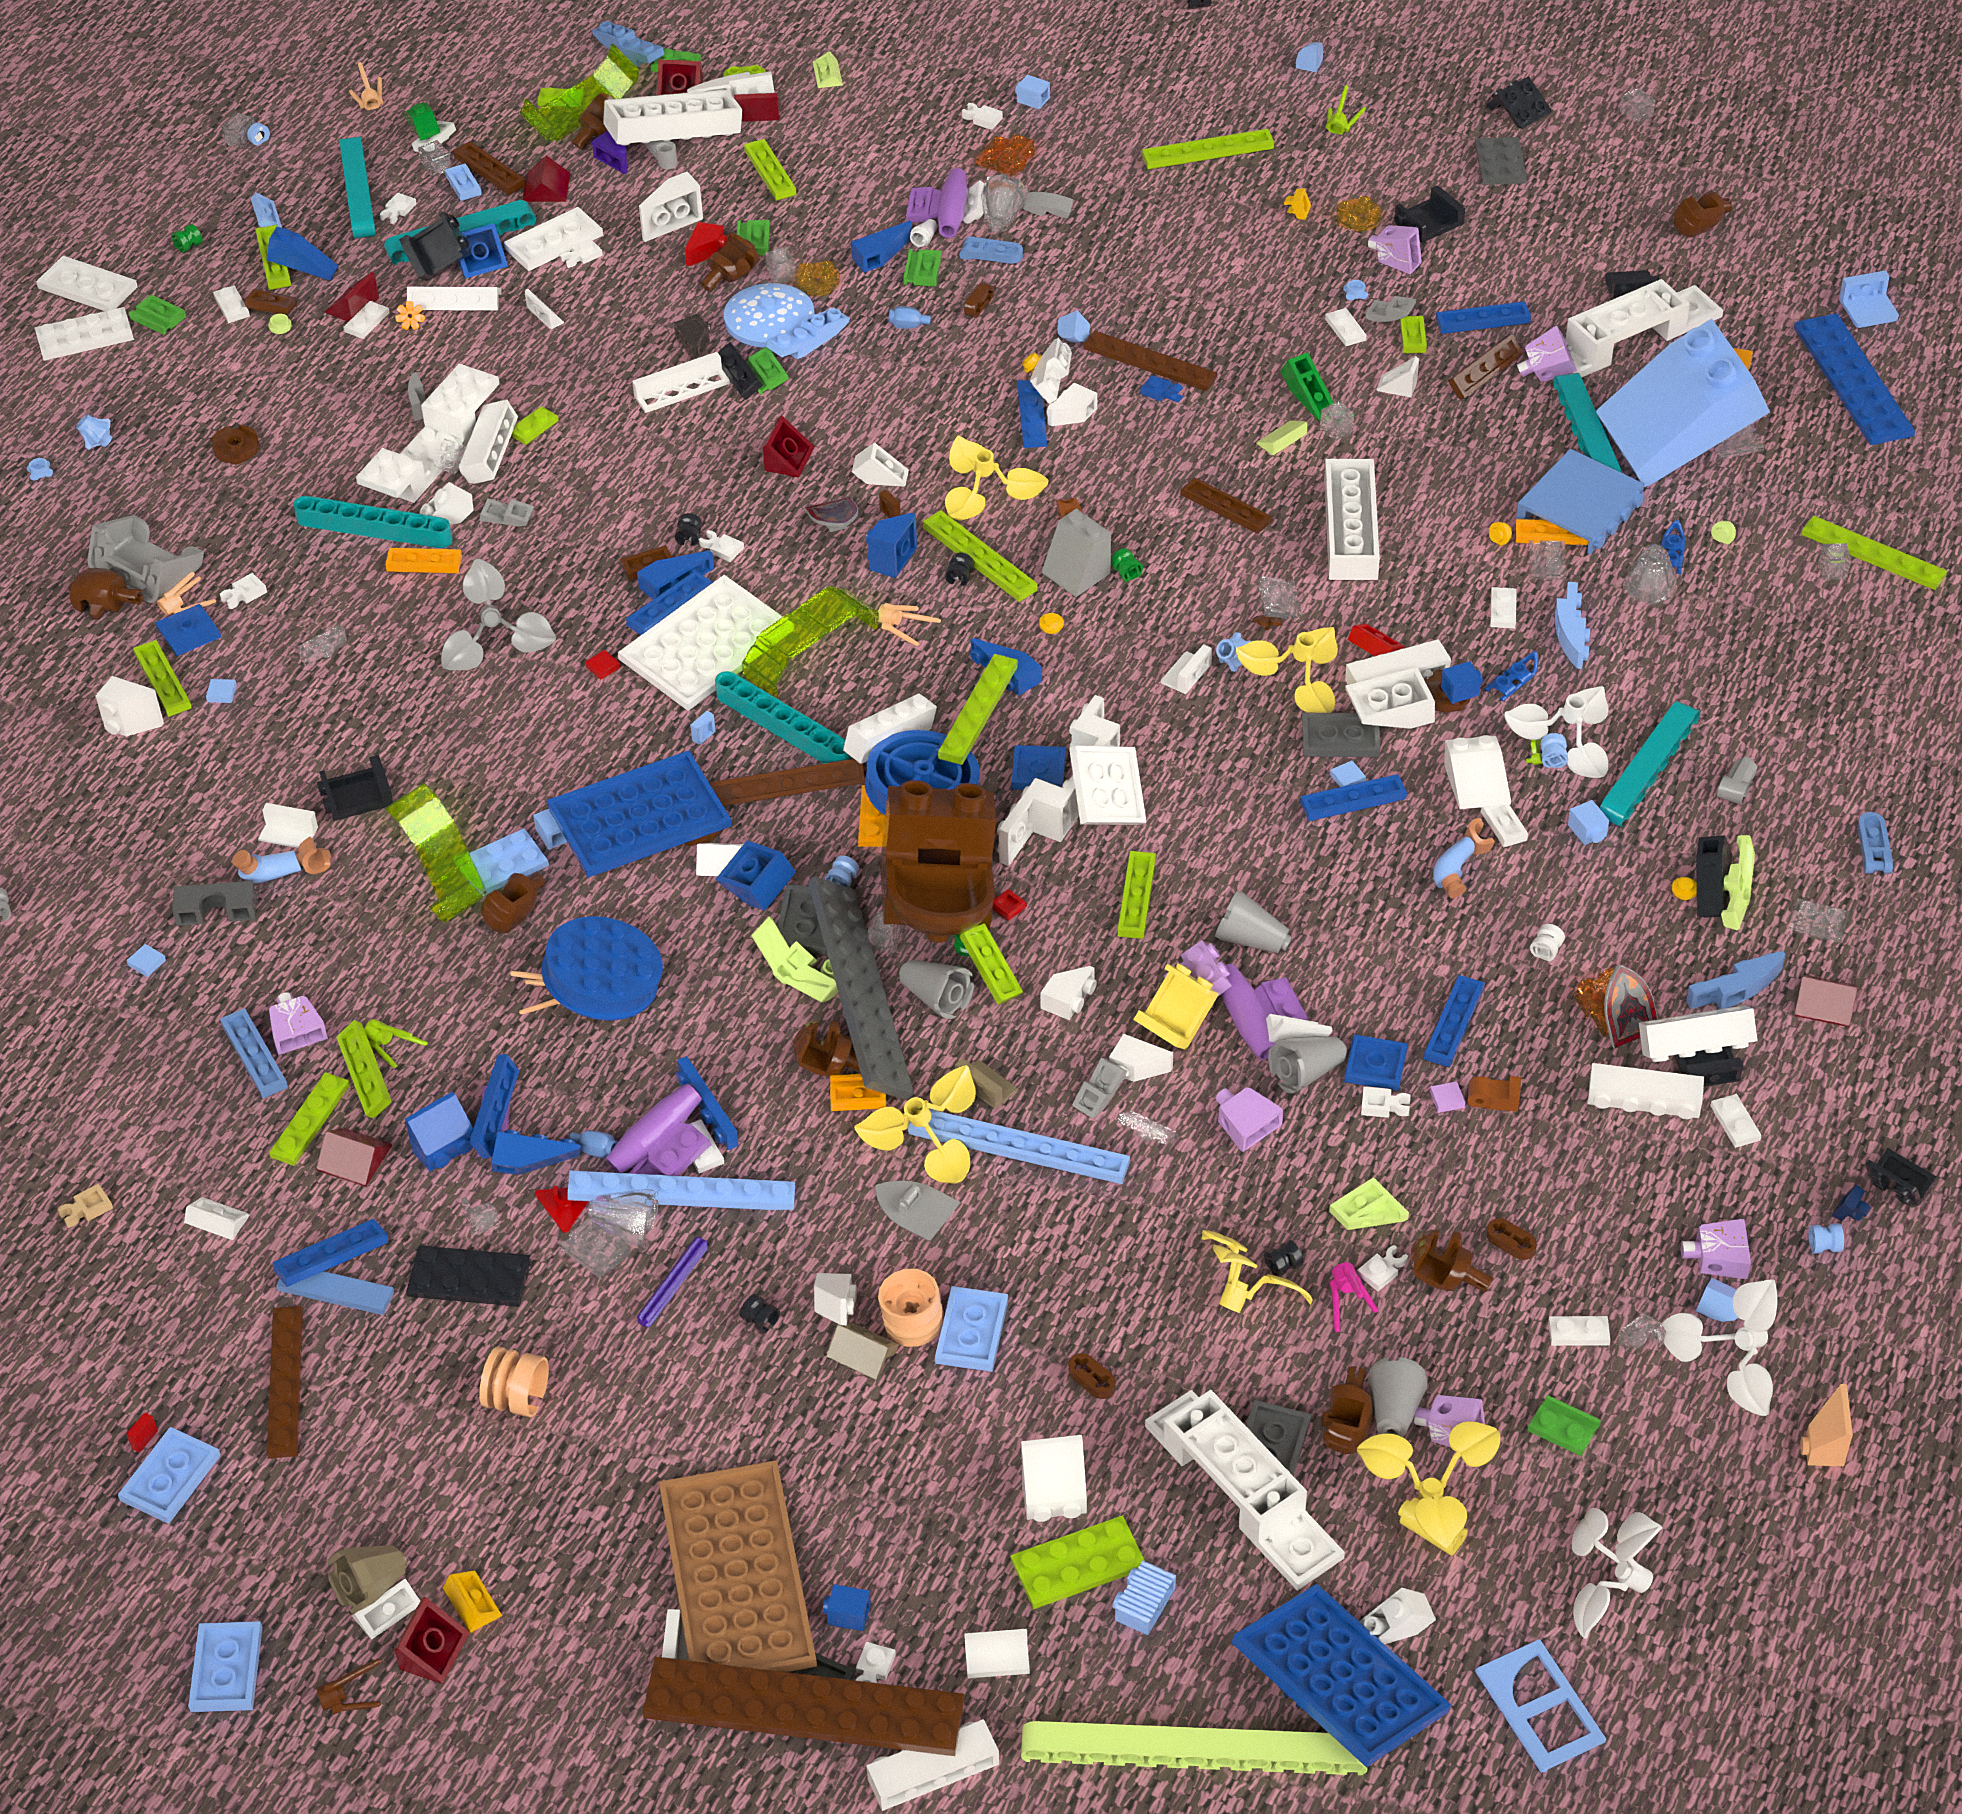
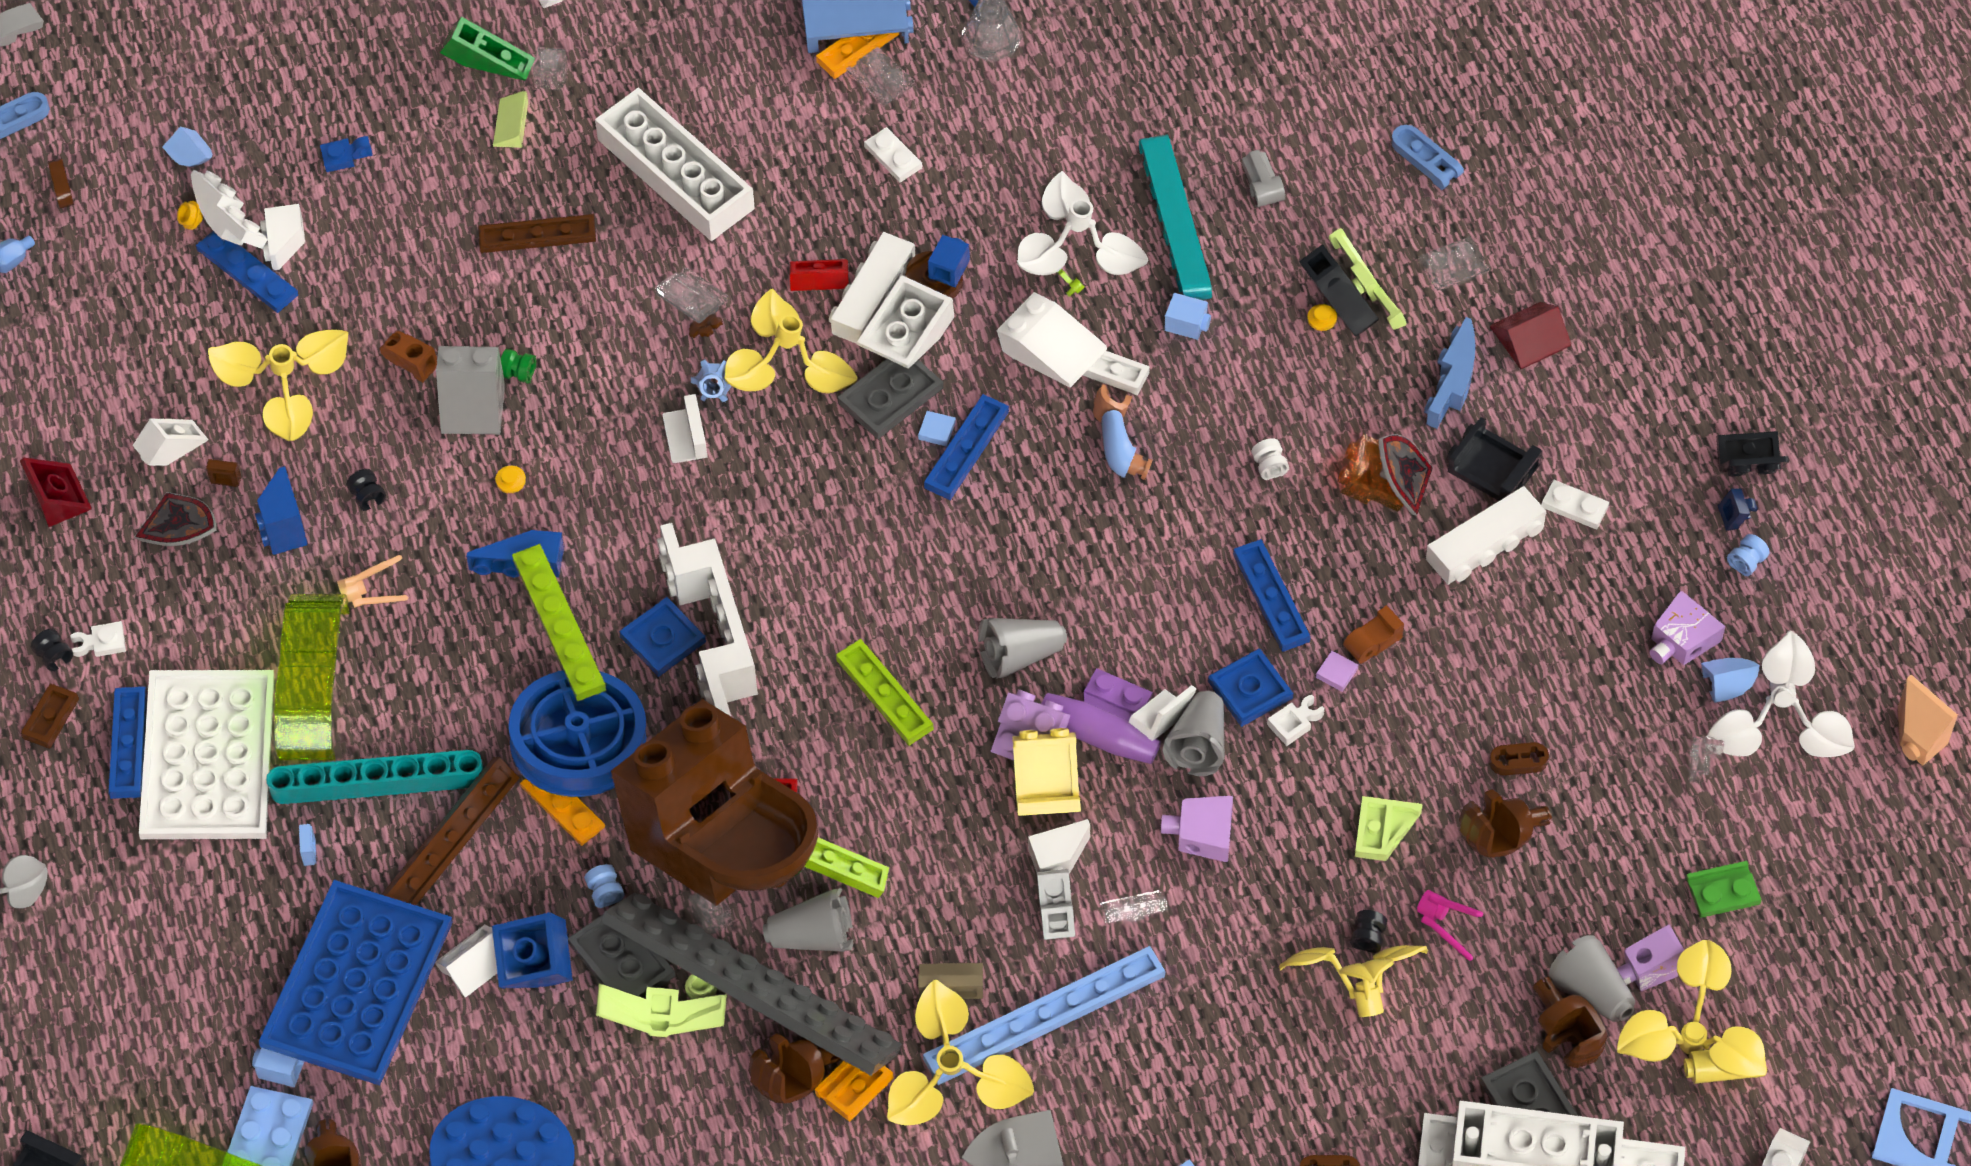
camera: 45 degrees left, 10 degrees up
red tile [585,650,620,680] -> none
blue slope [637,550,714,600] -> none
white brick [843,694,937,764] -> none
lime plate [923,510,1037,602] -> none
white slope [1040,966,1097,1020] -> none
white plate [1069,746,1146,825] -> none
reddish brown plate [1084,330,1217,391] -> none
white plate [1357,1245,1408,1291] -> none
blue piece [1484,651,1538,702] -> none
yellow plate [1489,522,1512,546] -> none
light blue wheel [1540,733,1568,768] -> none
white plate [1548,1316,1610,1346] -> none
light blue slope [1555,582,1590,669] -> none
white plant [1572,1508,1662,1639] -> none
white brick [1639,1005,1757,1062] -> none

